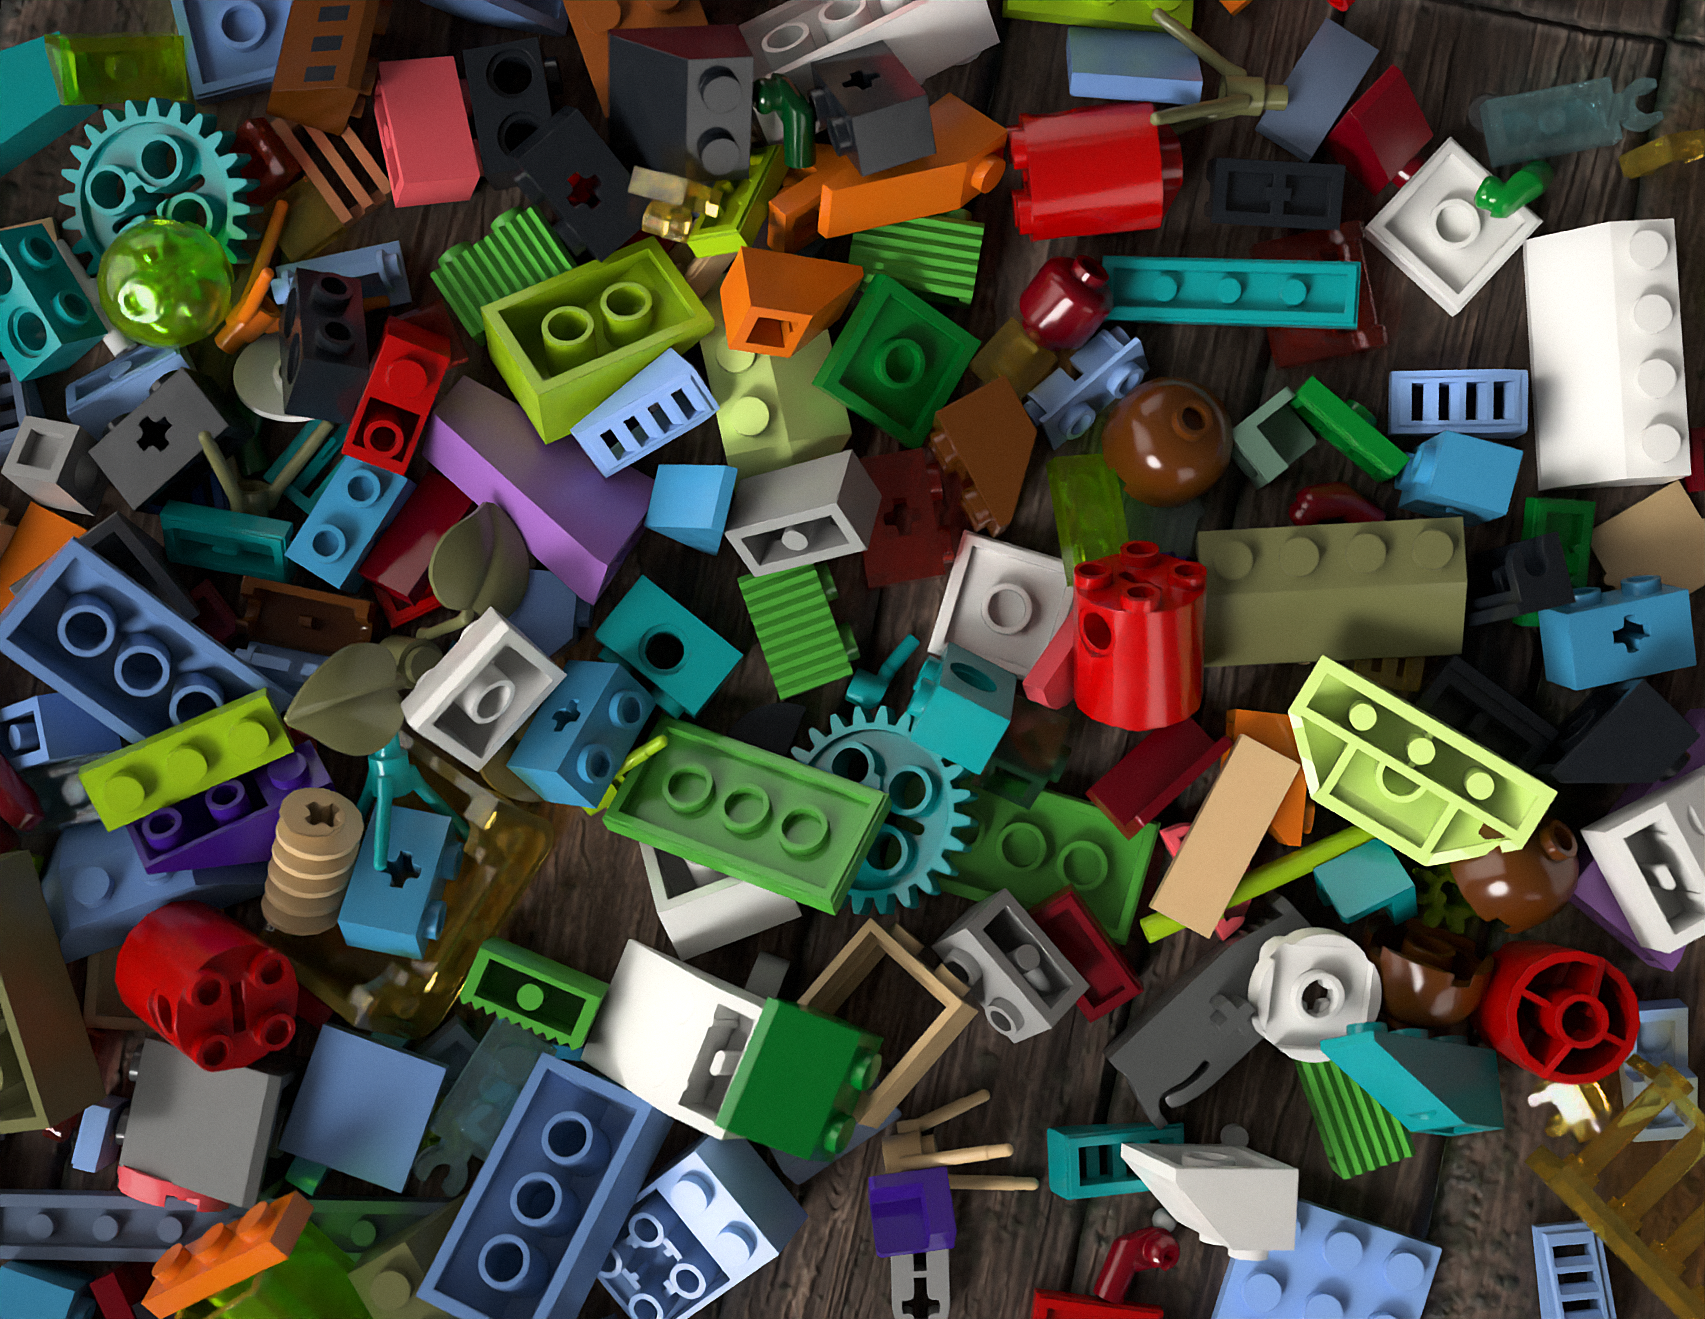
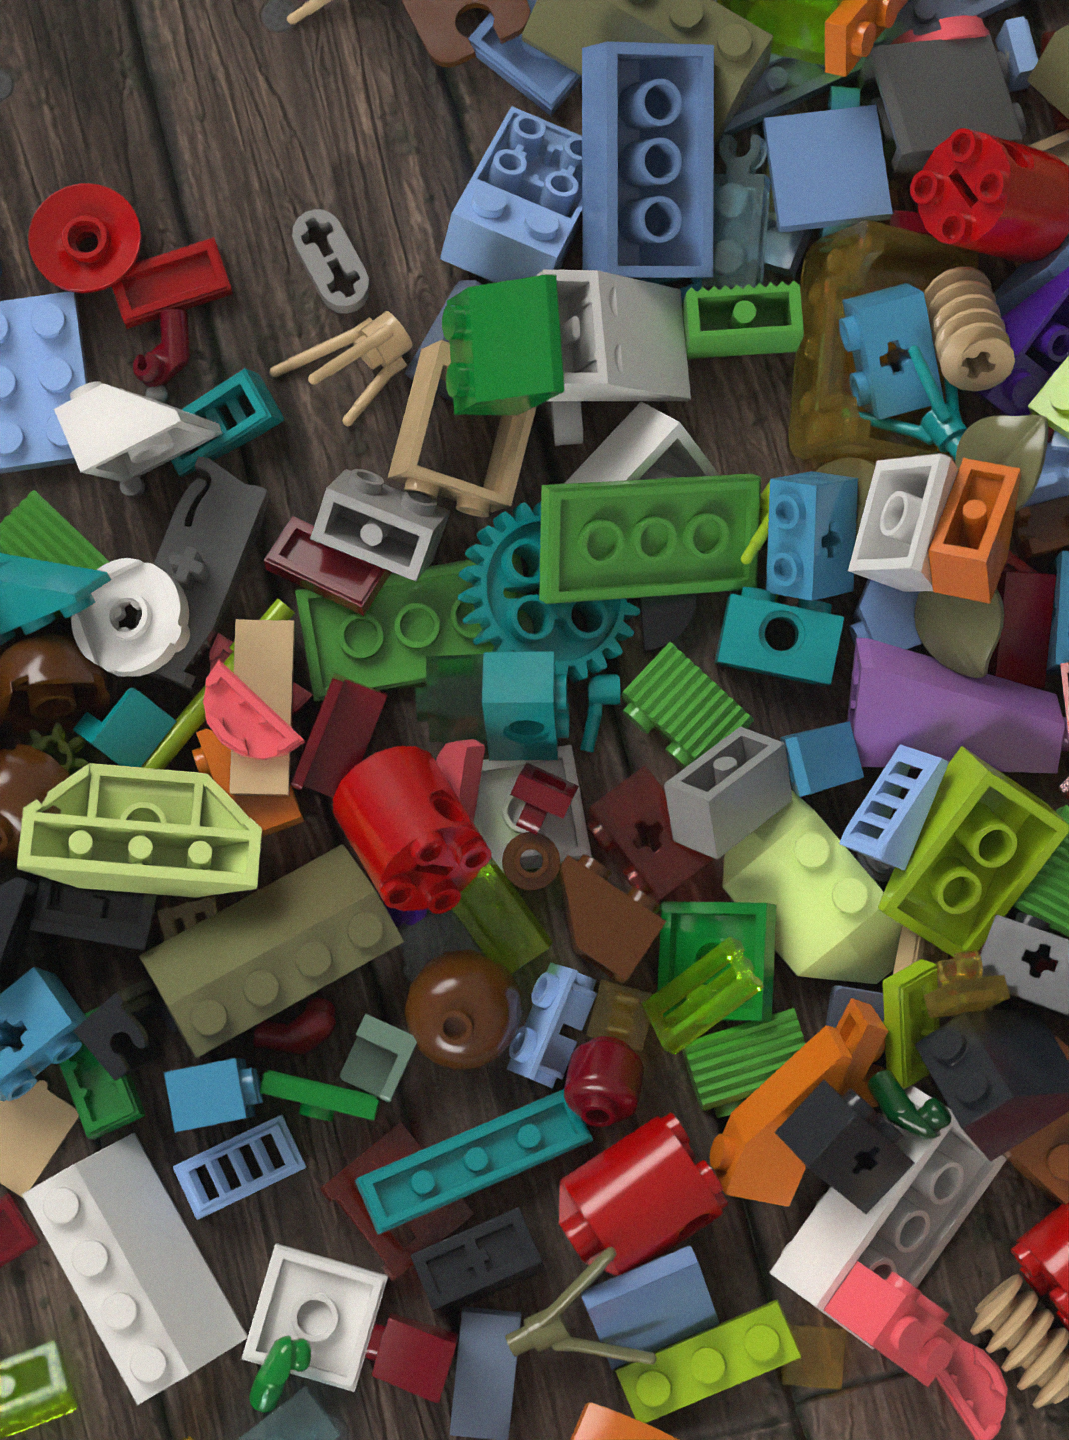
camera: 145 degrees right, 5 degrees down
orange slope [720,246,864,358] -> none
dark purple panel [868,1166,957,1258] -> none
none -> coral tile [203,660,305,760]
none -> reddish brown plate [502,832,560,890]
none -> dark red tile [510,762,579,835]
none -> clear neon green tile [642,936,764,1055]
none -> orange slope [928,458,1021,604]

